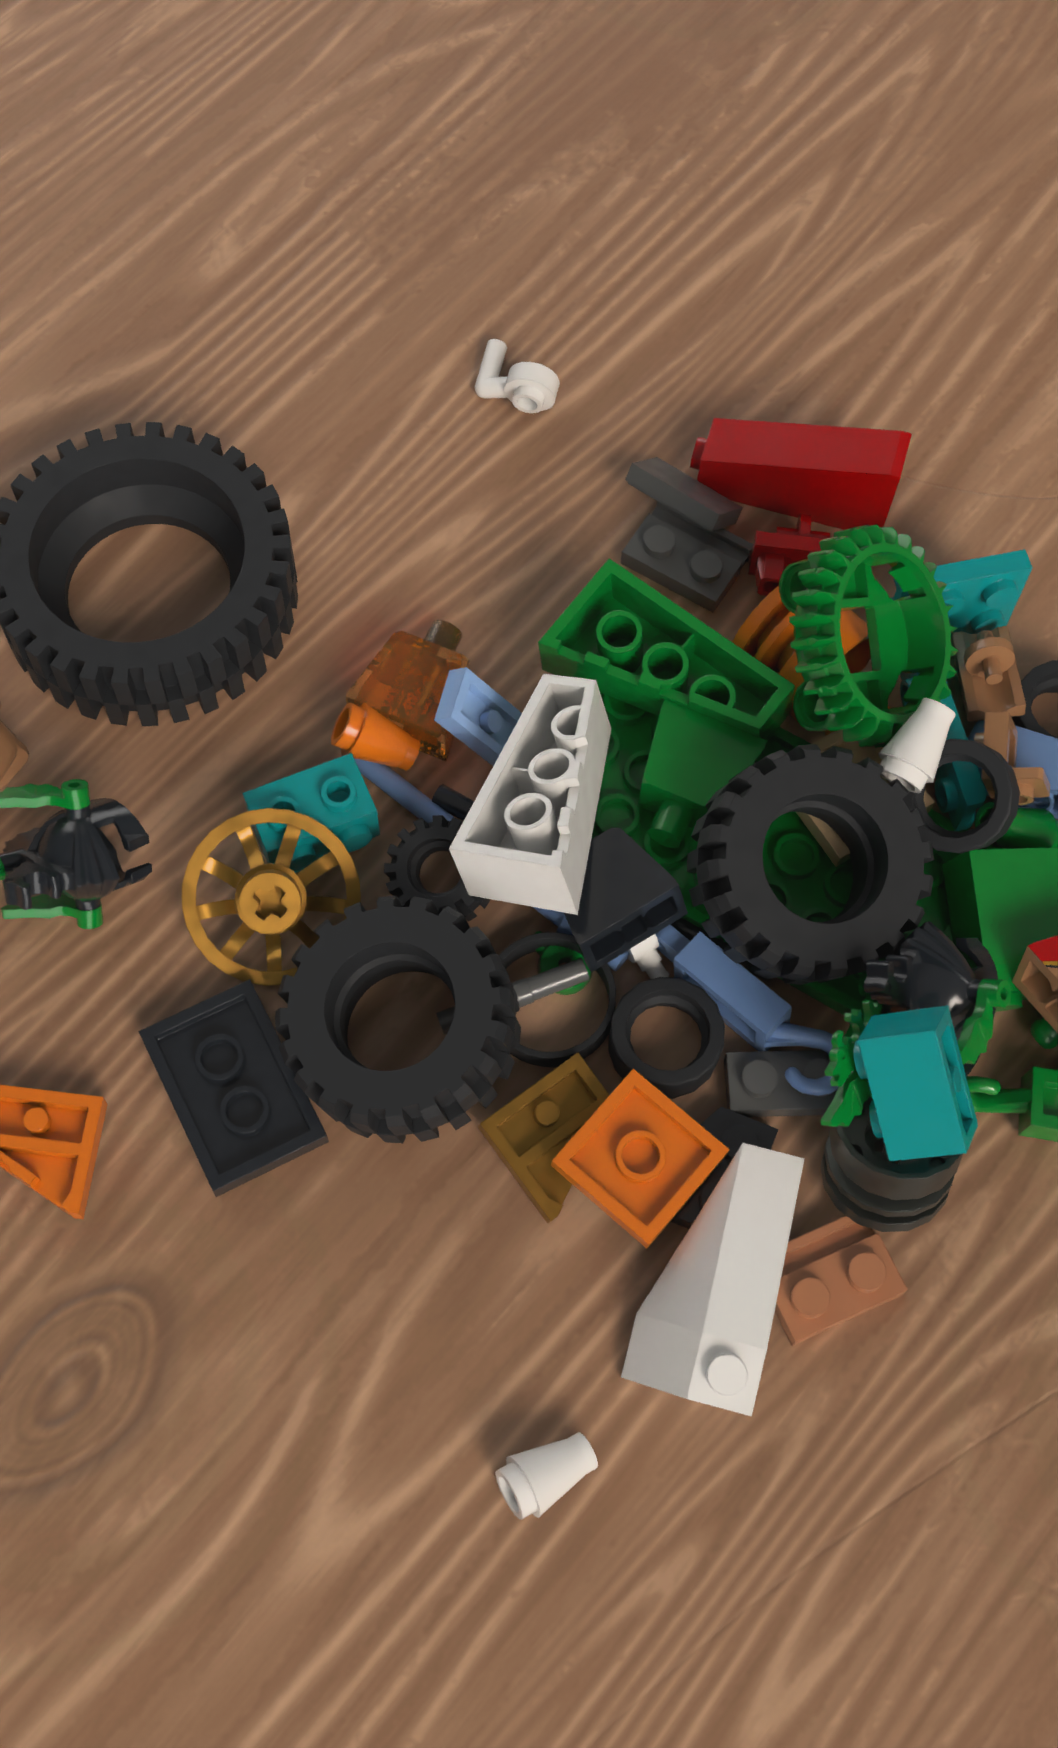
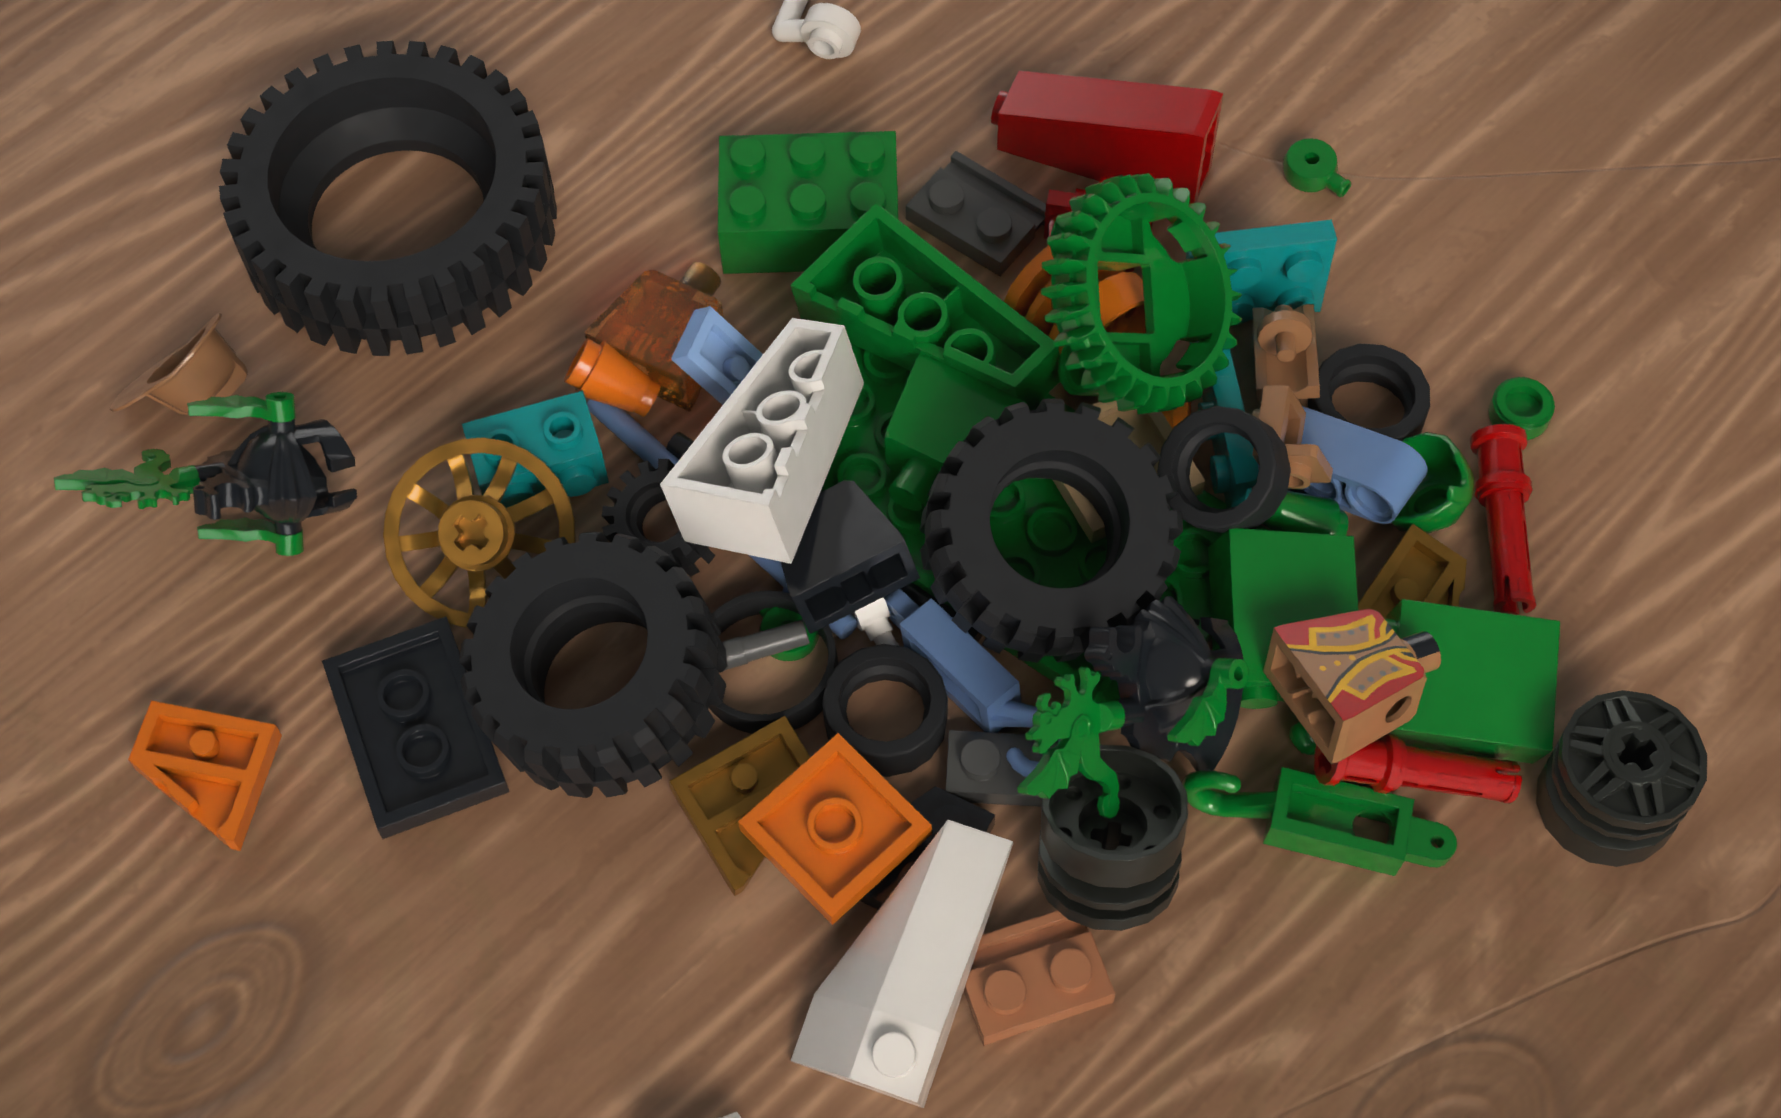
camera: 10 degrees right, 5 degrees down
dark grey tile [625,457,743,532] -> none
teal brick [854,1005,978,1161] -> none
white cone [879,698,956,793] -> none
none -> green brick [718,131,899,274]
none -> green piece [1283,138,1352,197]

